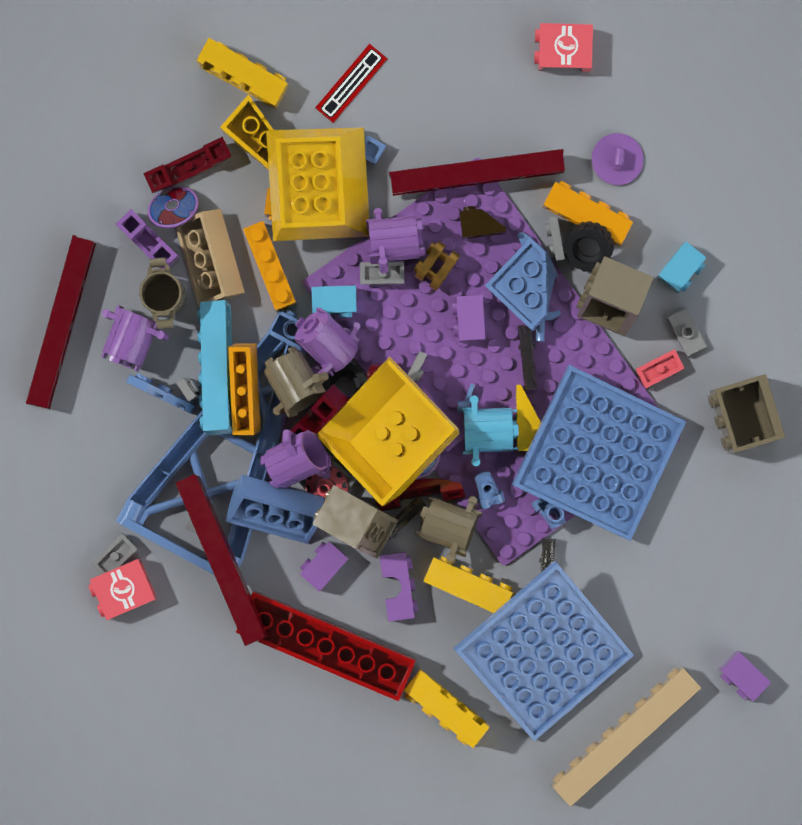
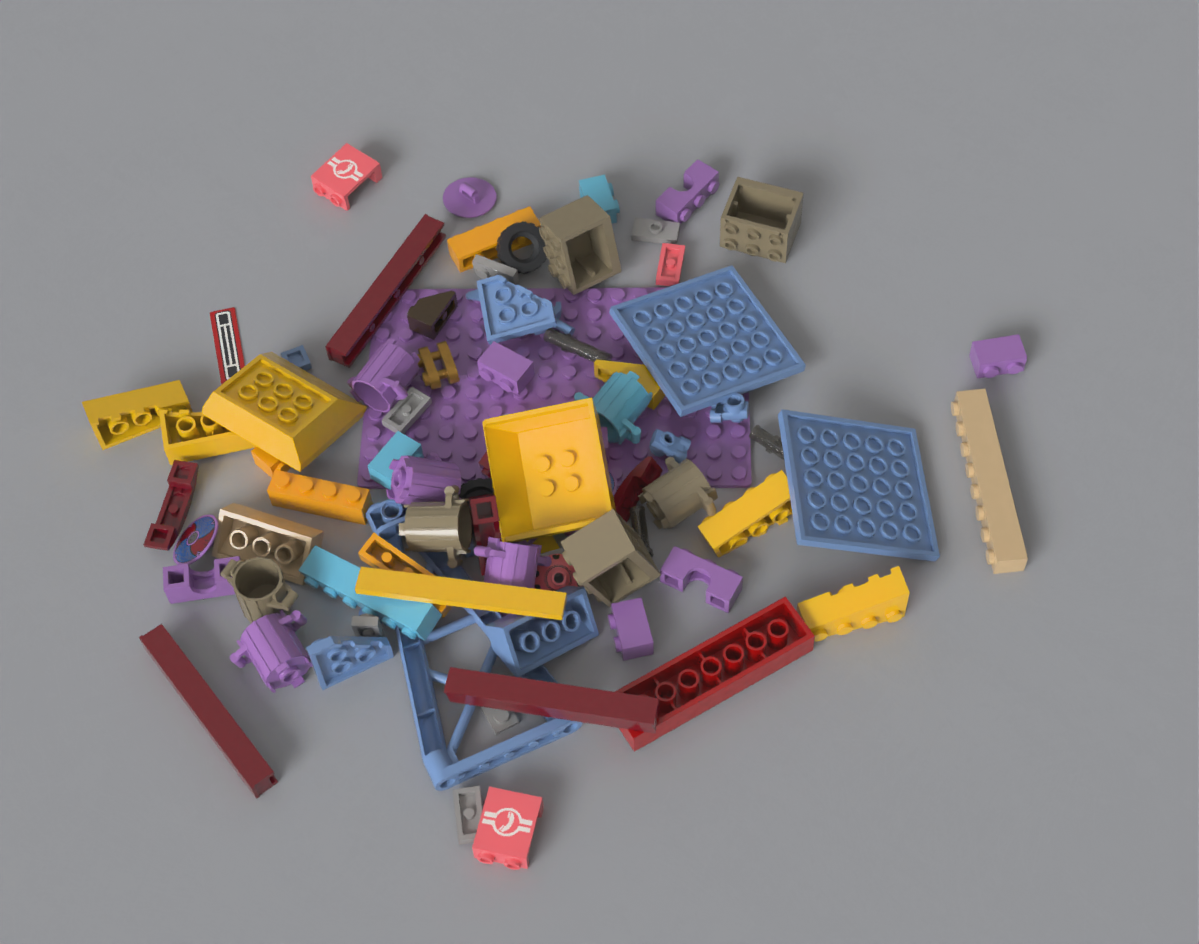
camera: 55 degrees left, 30 degrees down
none -> yellow tile [355,567,567,620]
none -> medium lavender arch [656,159,720,225]

